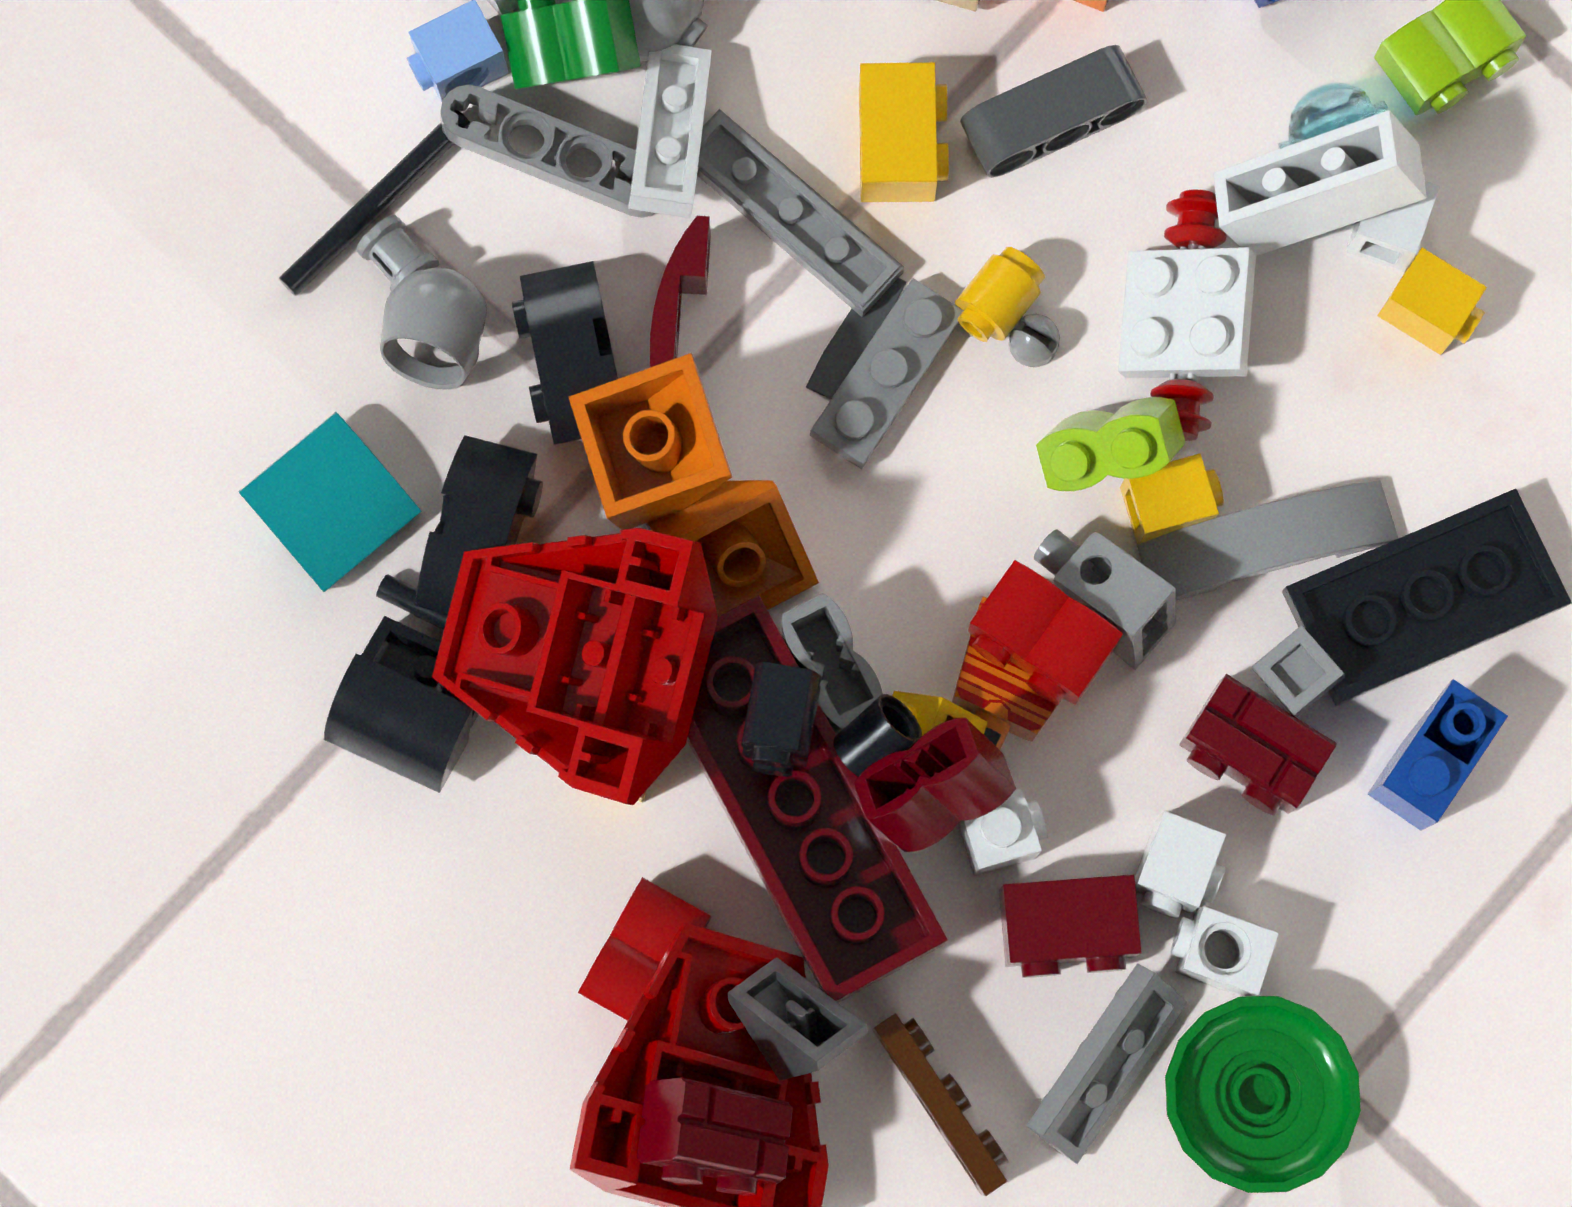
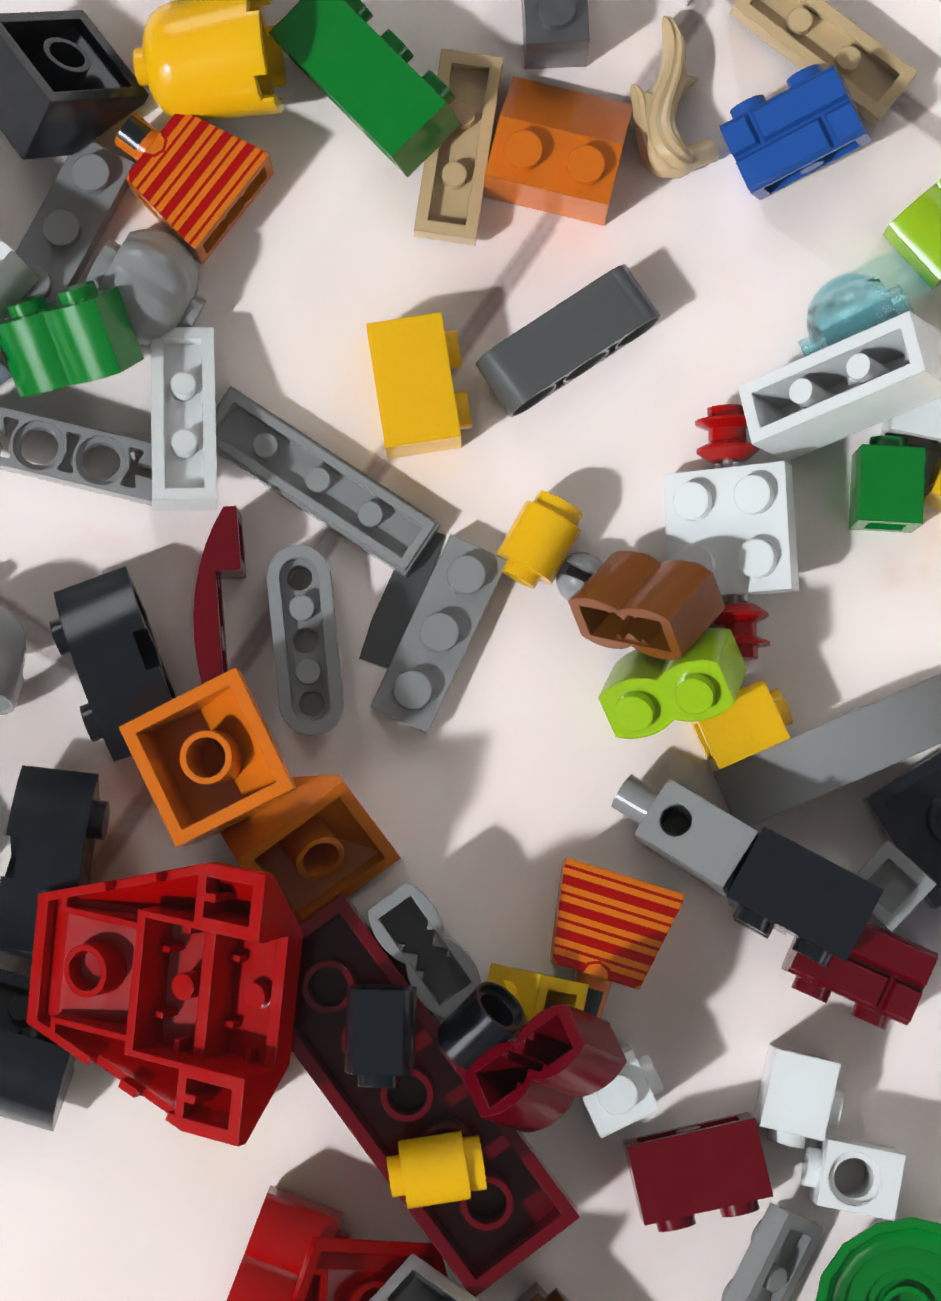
camera: 10 degrees left, 5 degrees up
red brick [968,560,1123,705] -> none
none -> light grey plate [267,545,344,736]
none -> yellow brick [386,1131,487,1209]
none -> dark orange brick [568,551,725,660]
none -> black brick [726,826,884,968]
none -> green brick [849,435,926,533]

